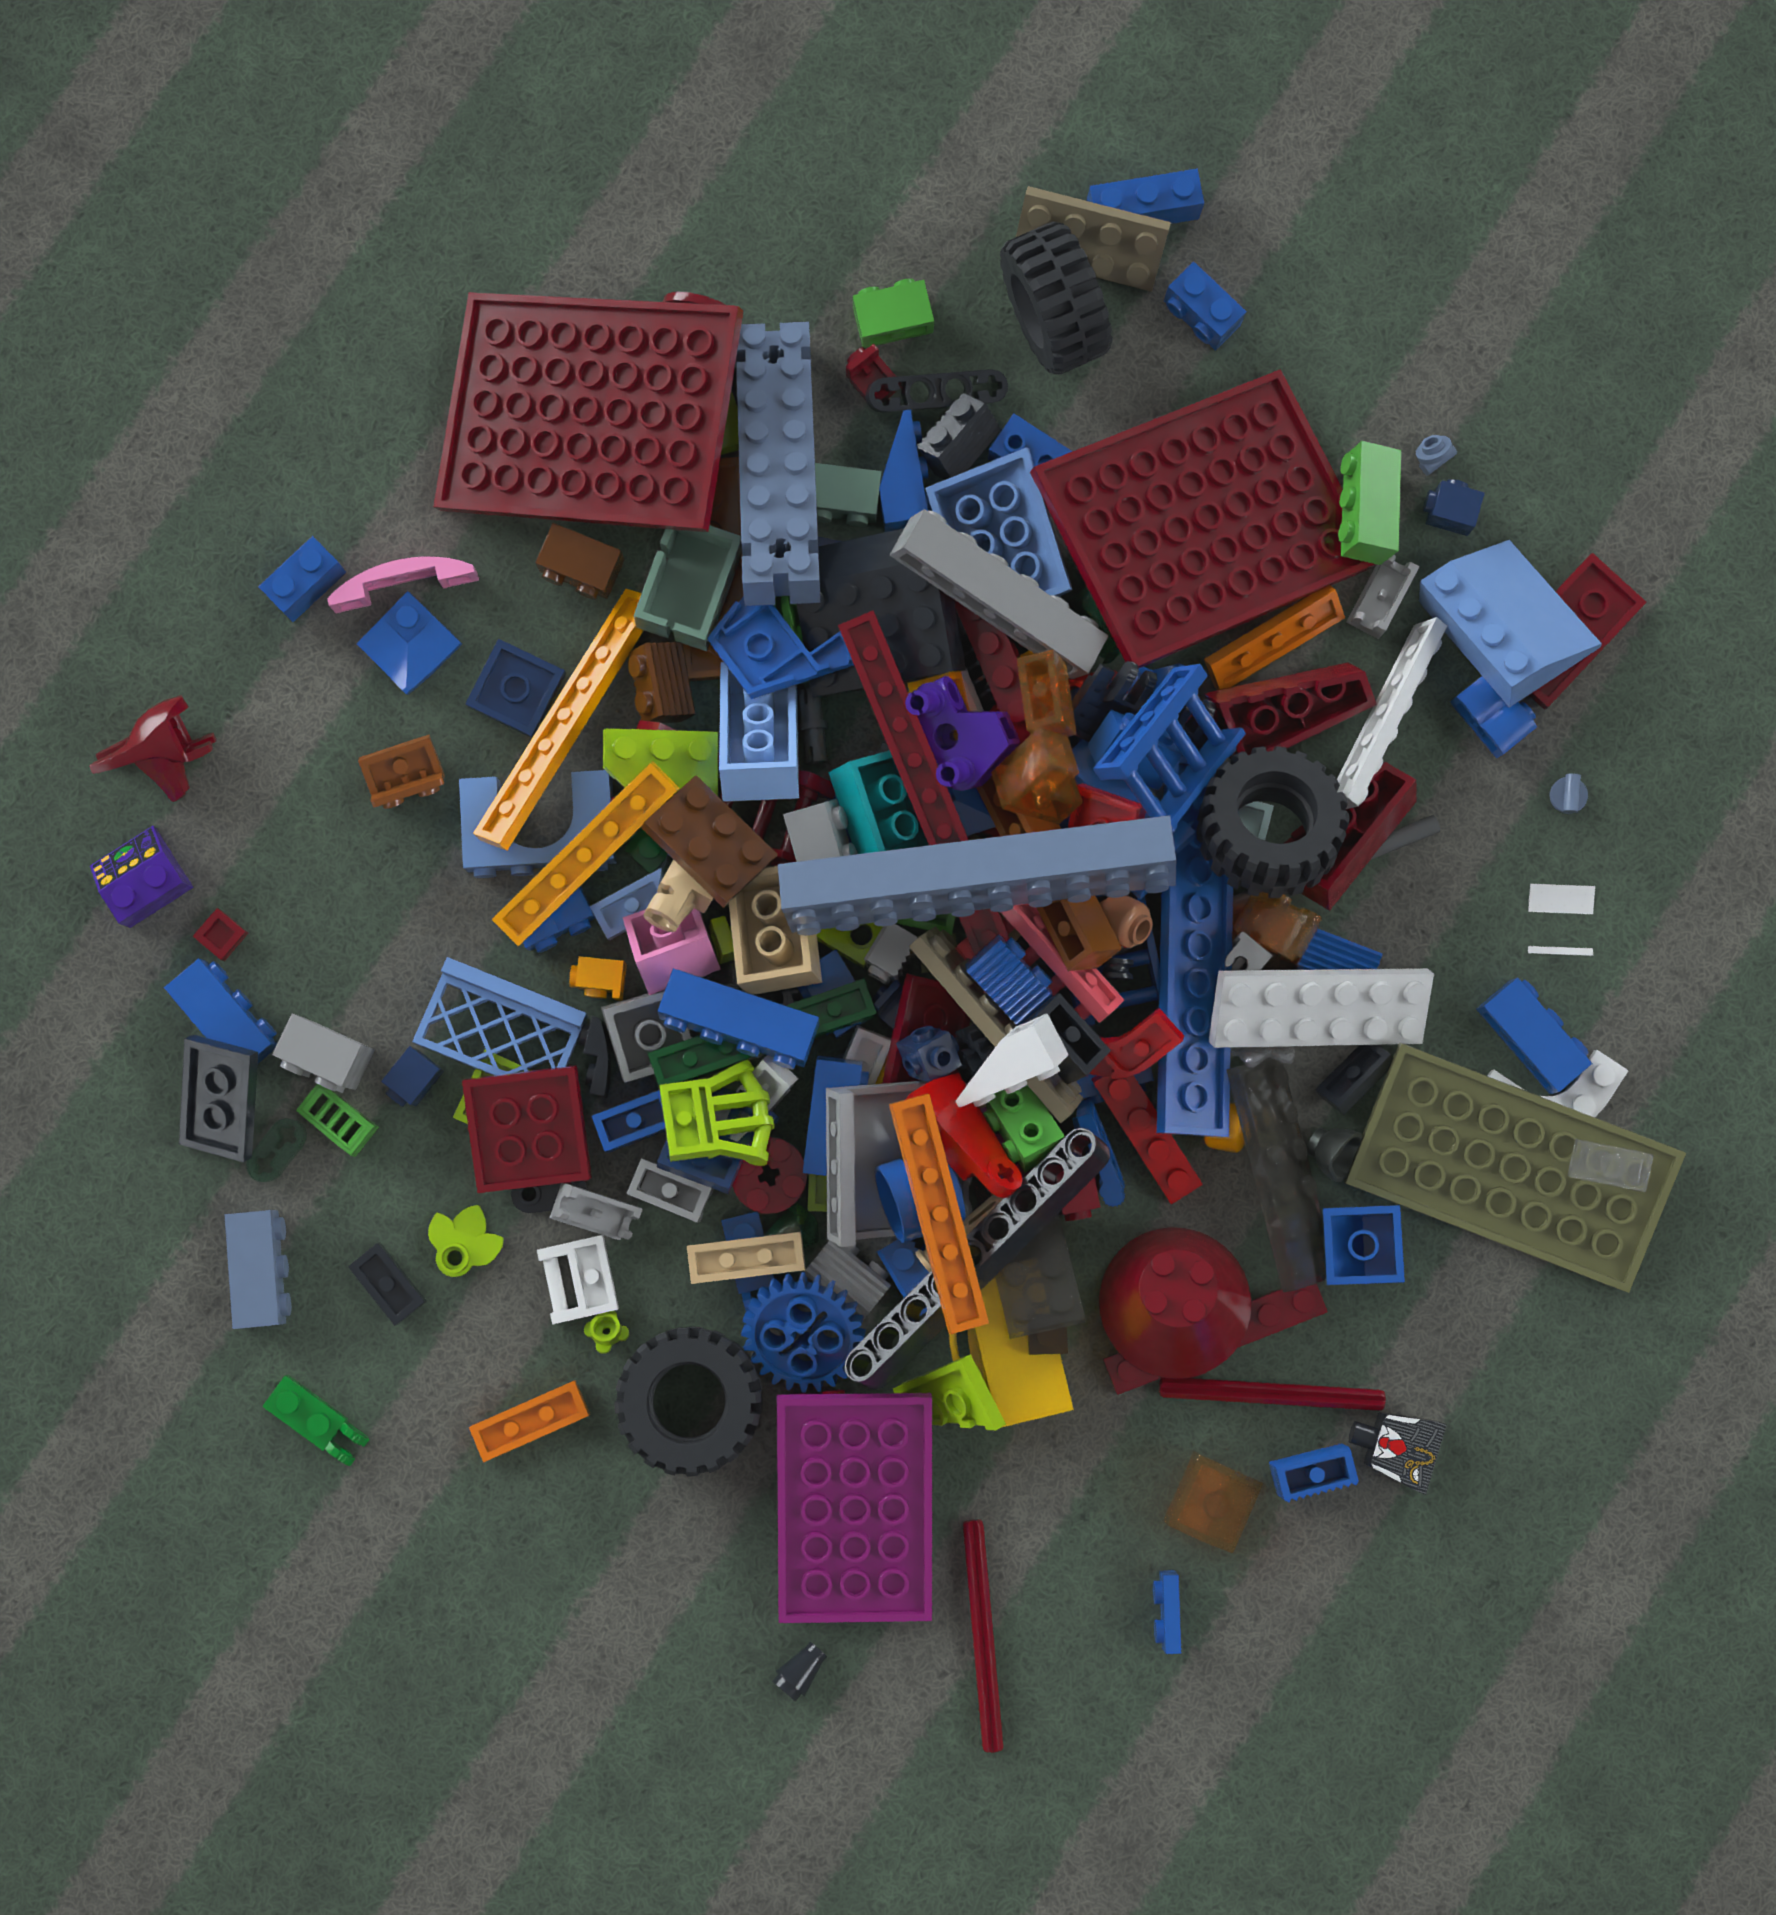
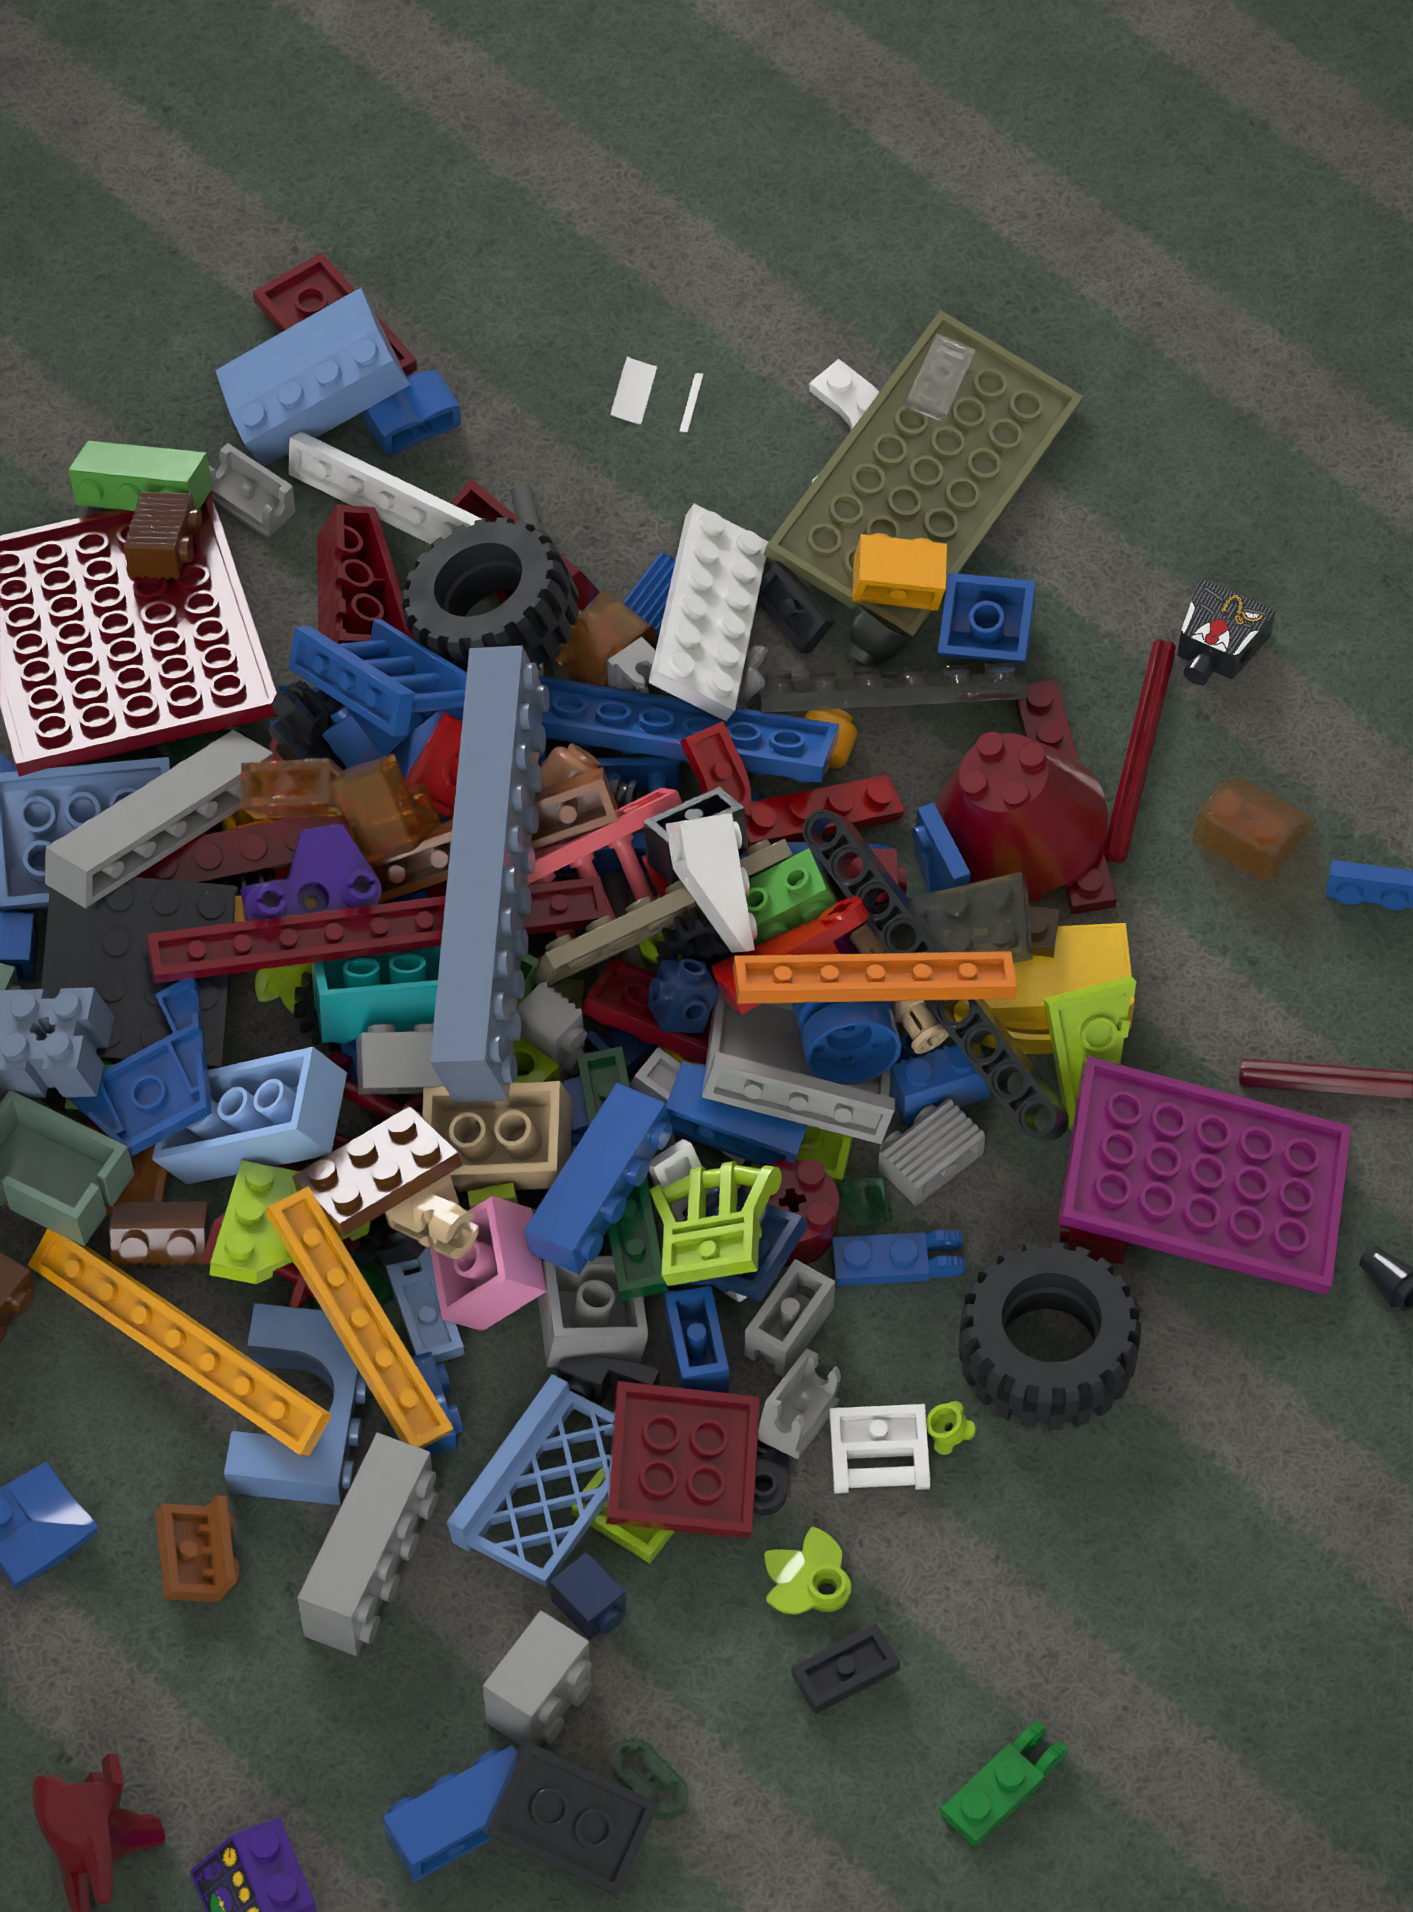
camera: 75 degrees left, 25 degrees down
dark red plate [193,908,249,962] -> none
sand blue brick [225,1210,292,1329] -> none
bright green slope [296,1084,379,1157] -> none
dark blue plate [465,639,566,738] -> none
orange plate [469,1380,590,1462] -> none
light orange brick [569,956,627,1001] -> none
tan plate [687,1232,806,1284] -> none
blue gear [741,1272,866,1393] -> none
blue brick [965,934,1053,1026] -> none
orange plate [1204,585,1345,690] -> none
blue brick [1269,1443,1359,1502] -> none
sand blue plate [1416,435,1457,476] -> none
dark blue brick [1423,479,1485,536] -> none
blue brick [1476,977,1593,1094] -> none
sand blue plate [1550,774,1588,814] -> none
none -> reddish brown brick [124,492,202,580]
none -> light grey brick [297,1433,439,1656]
none -> light orange brick [852,533,947,611]
none -> blue plate [912,802,971,931]

